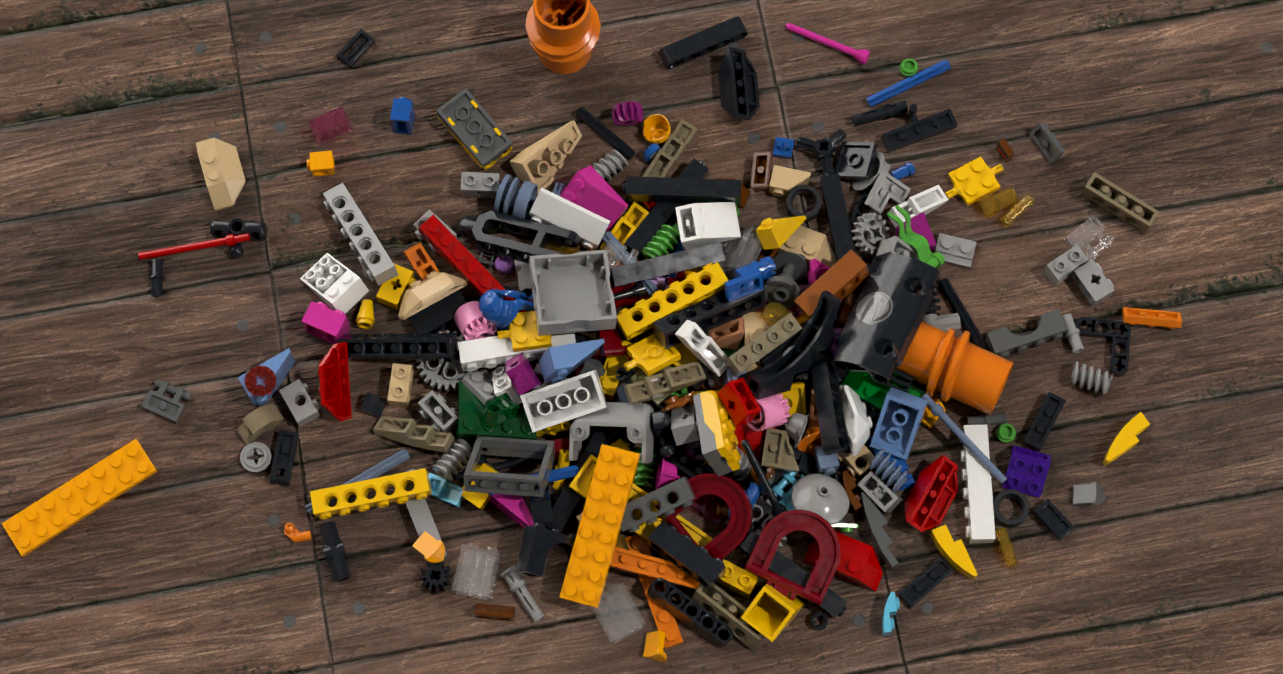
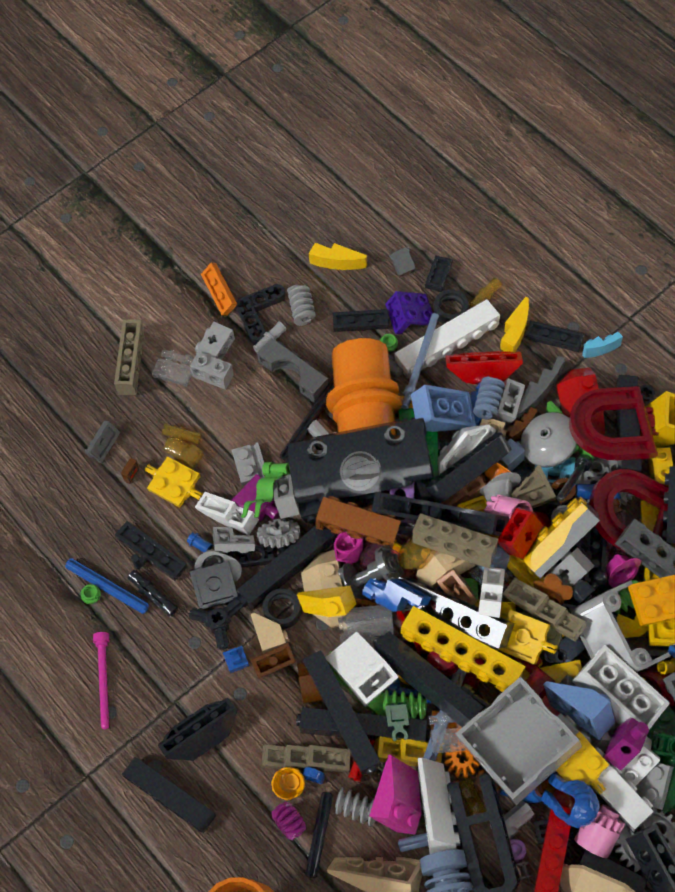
camera: 115 degrees left, 10 degrees down
none -> dark green plate [385,702,410,741]

